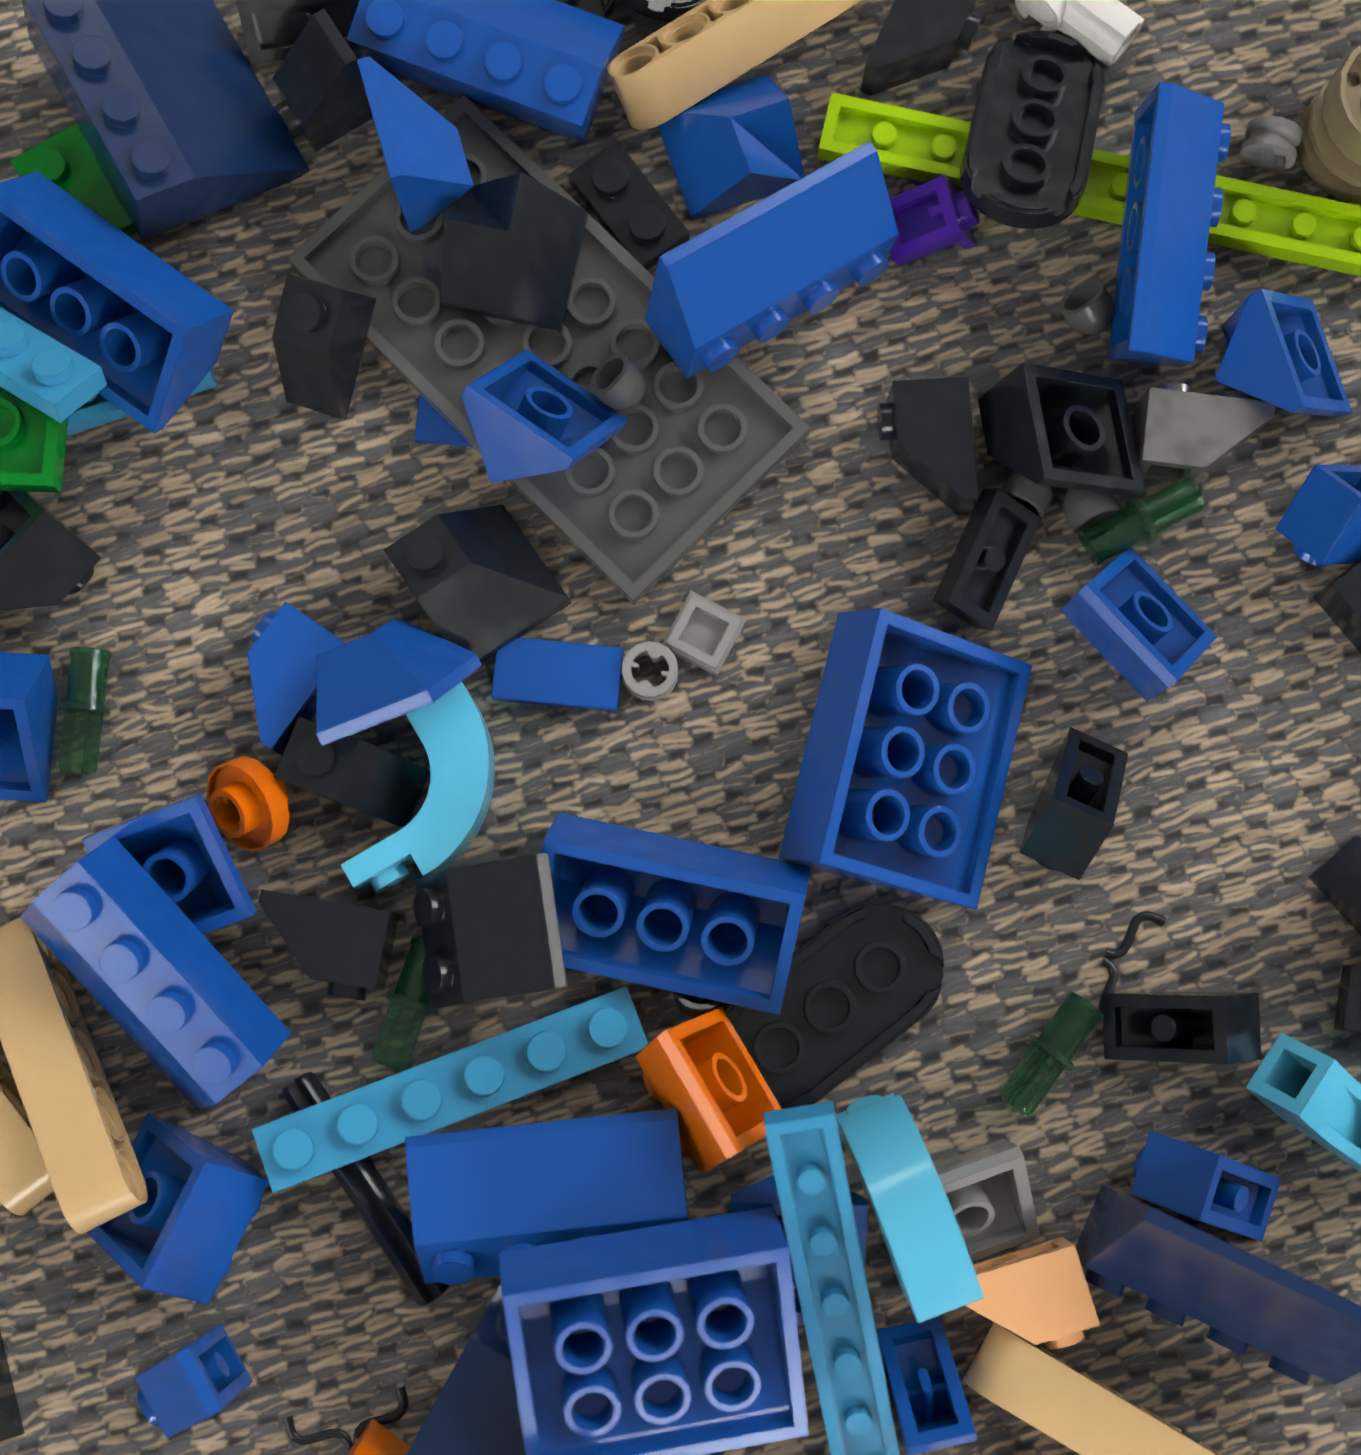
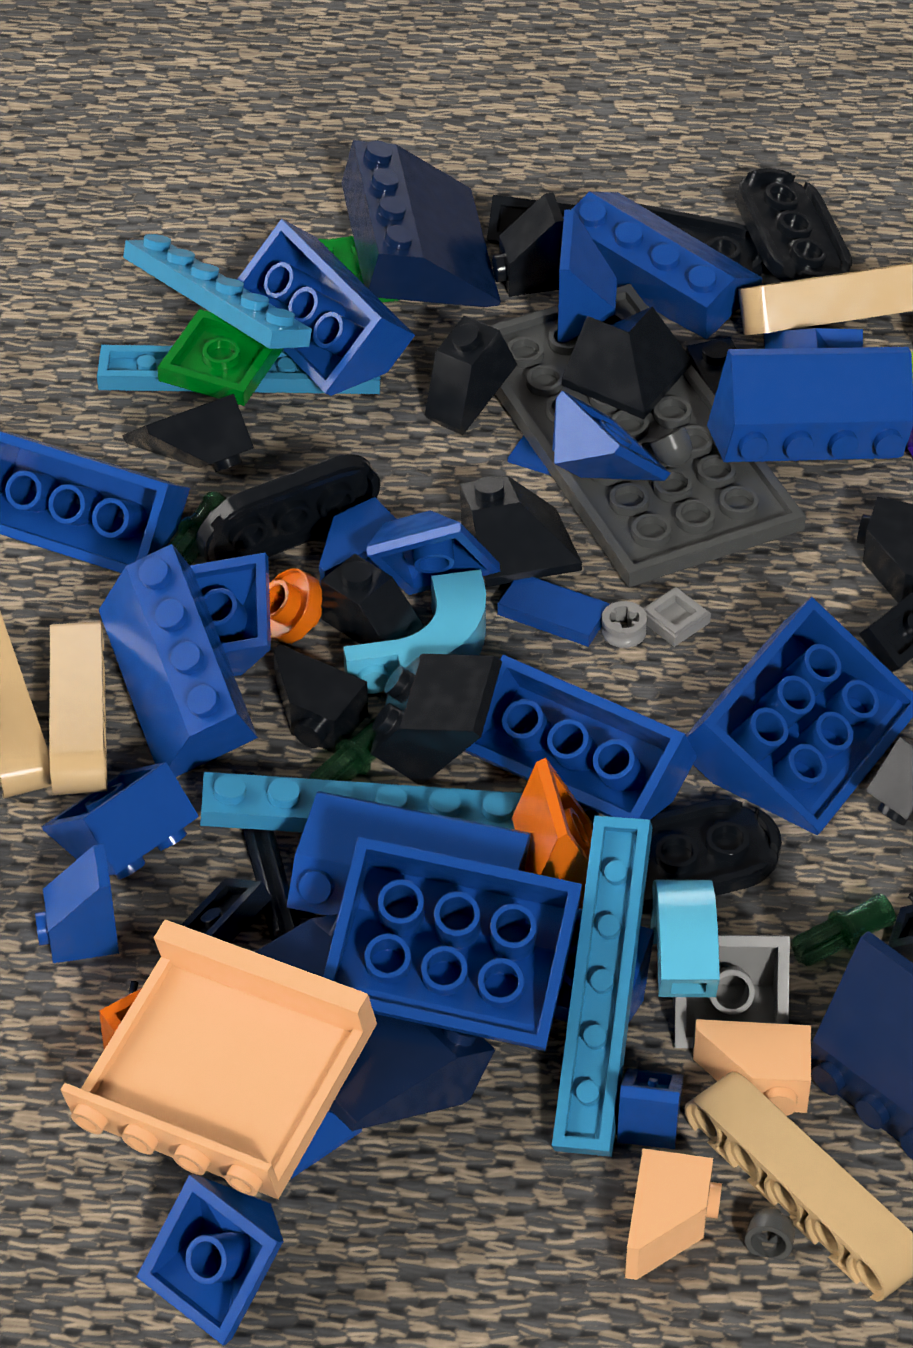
camera: 20 degrees right, 35 degrees down
none -> black plate [181,878,272,943]
none -> black tile [196,454,380,562]

